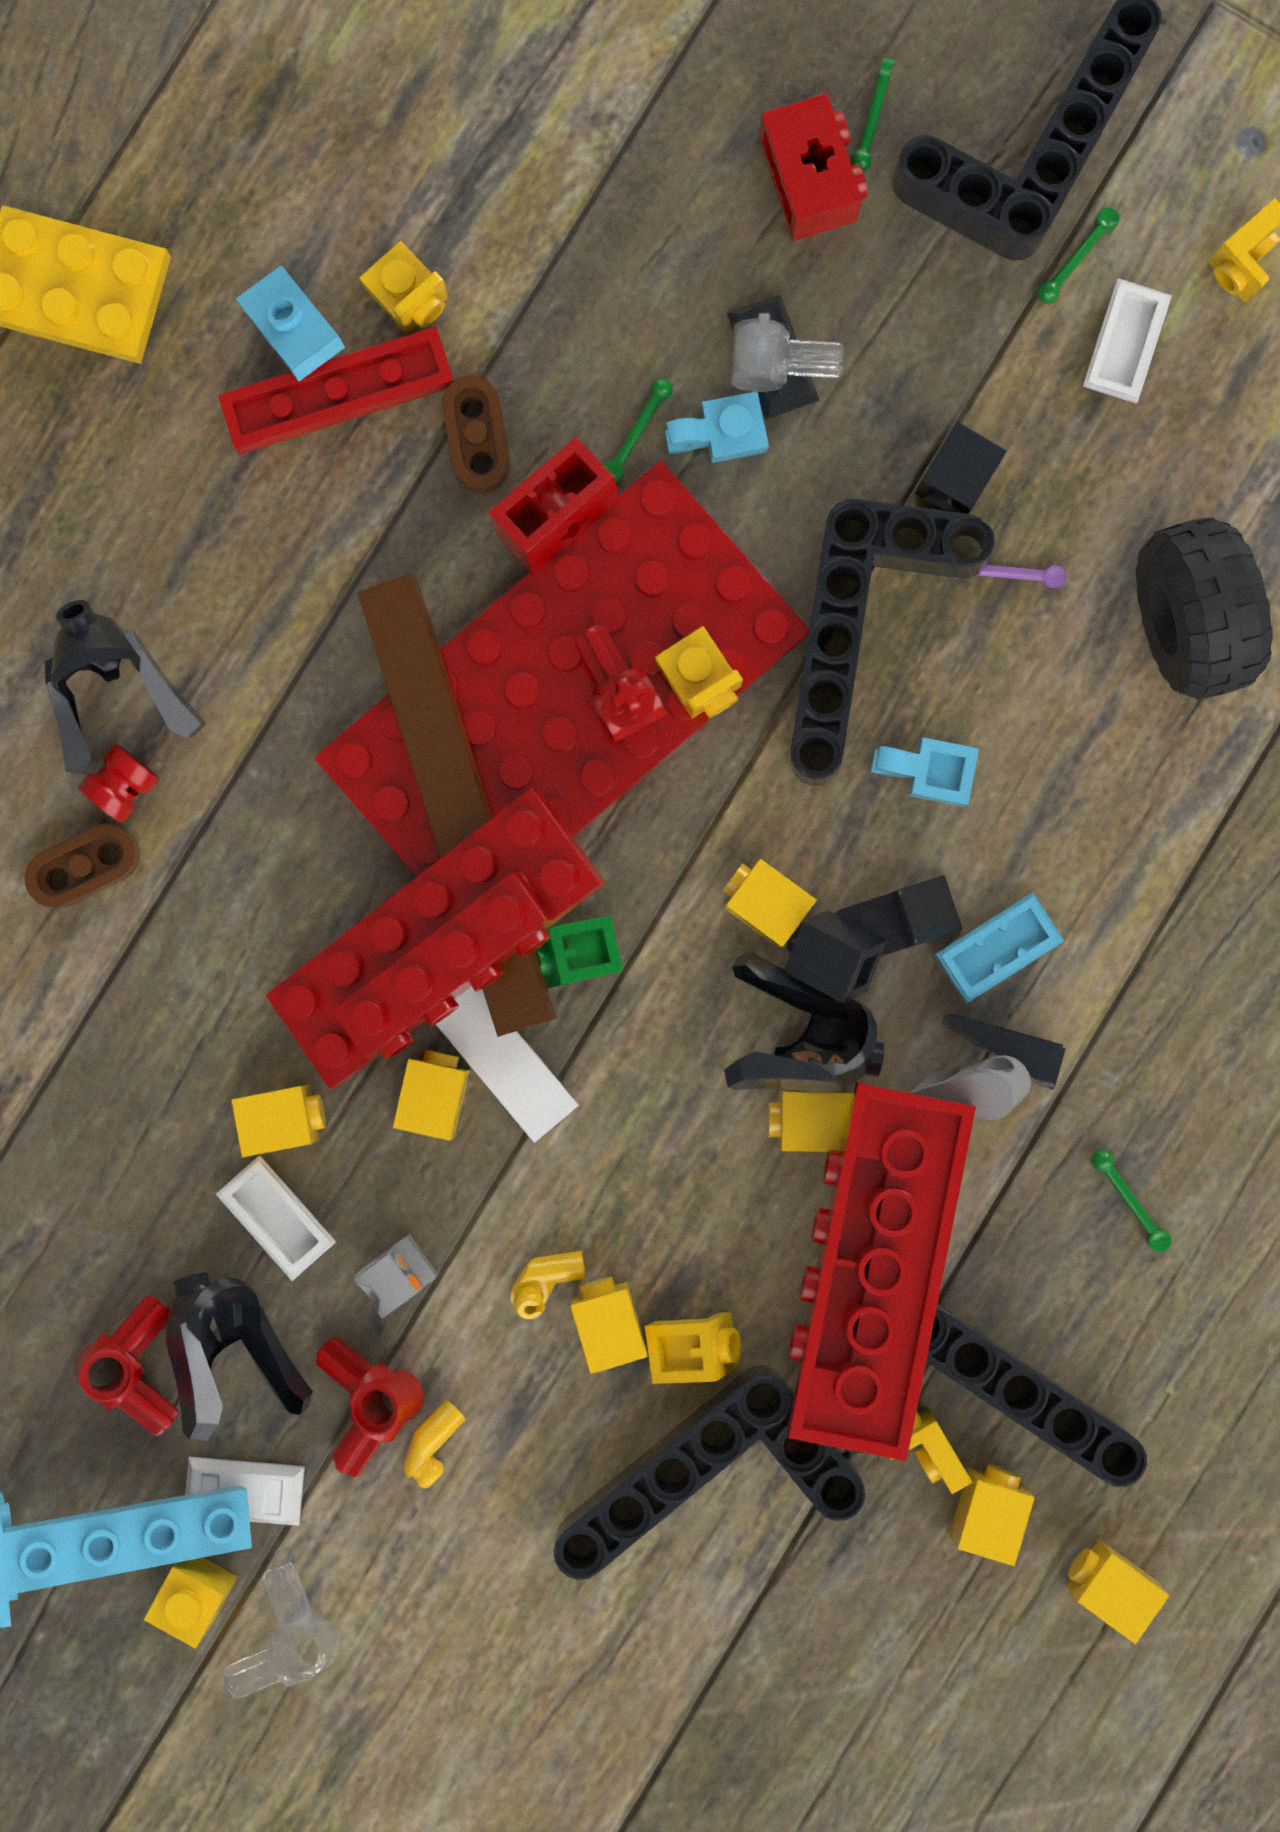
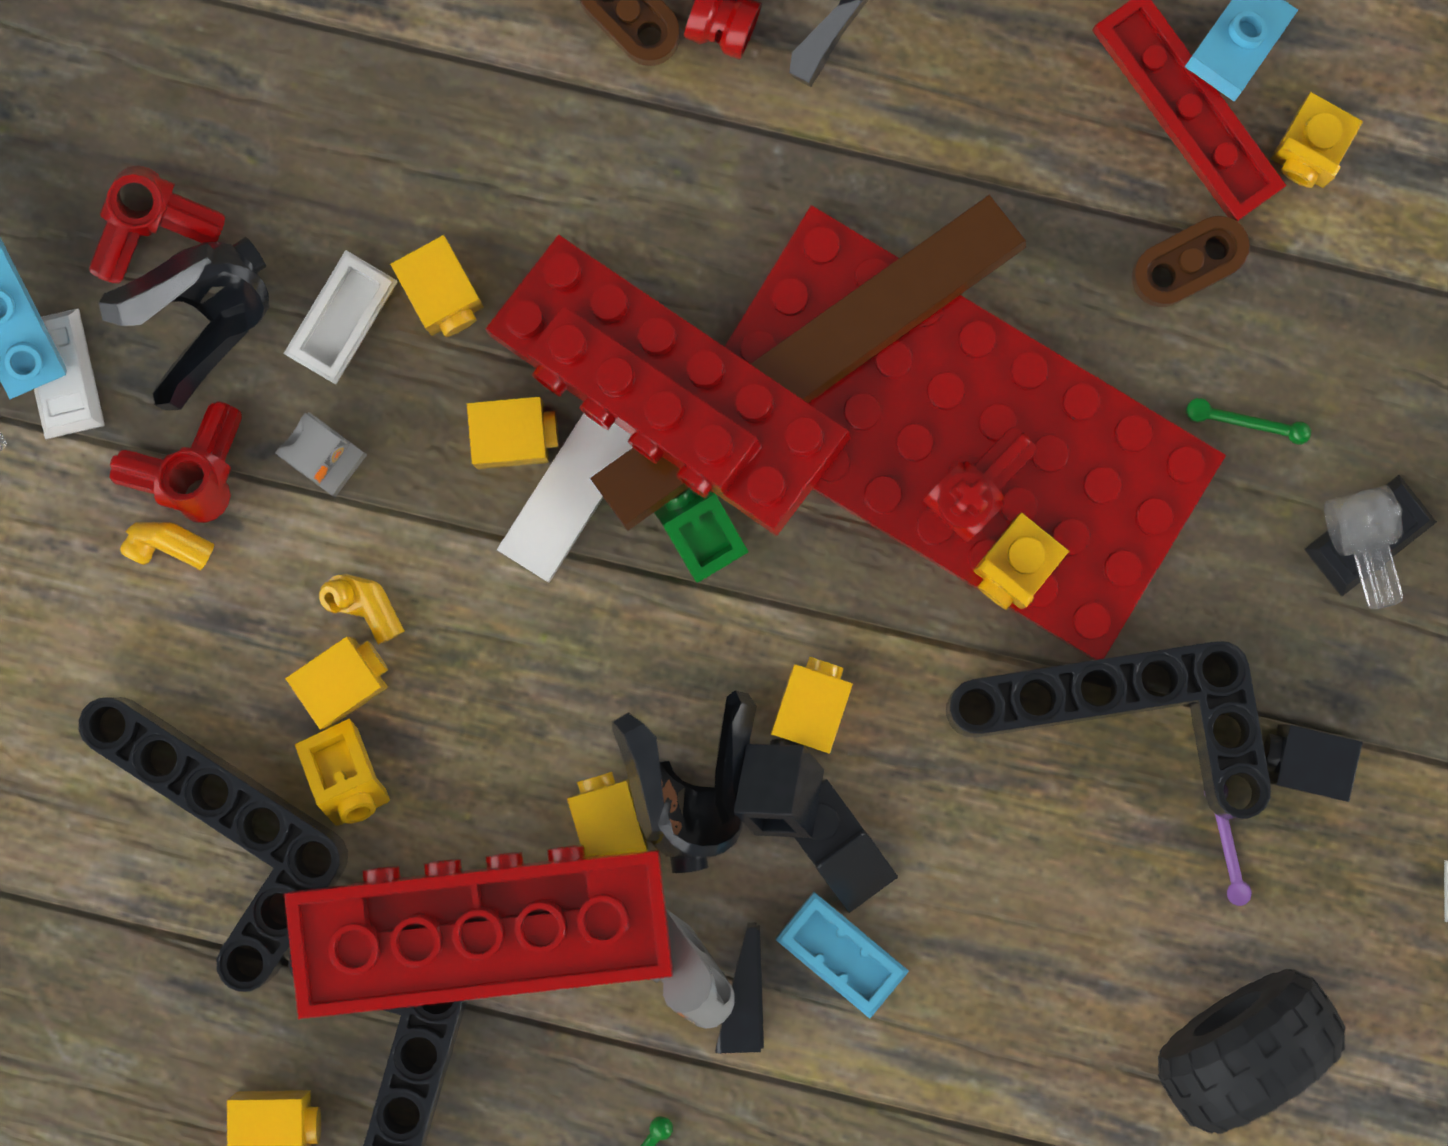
camera: 75 degrees right, 0 degrees up
red brick [488,437,619,575] -> none
medium azure plate [664,391,769,463] -> none
medium azure plate [870,737,979,807] -> none
yellow bracket [890,1409,973,1494] -> none

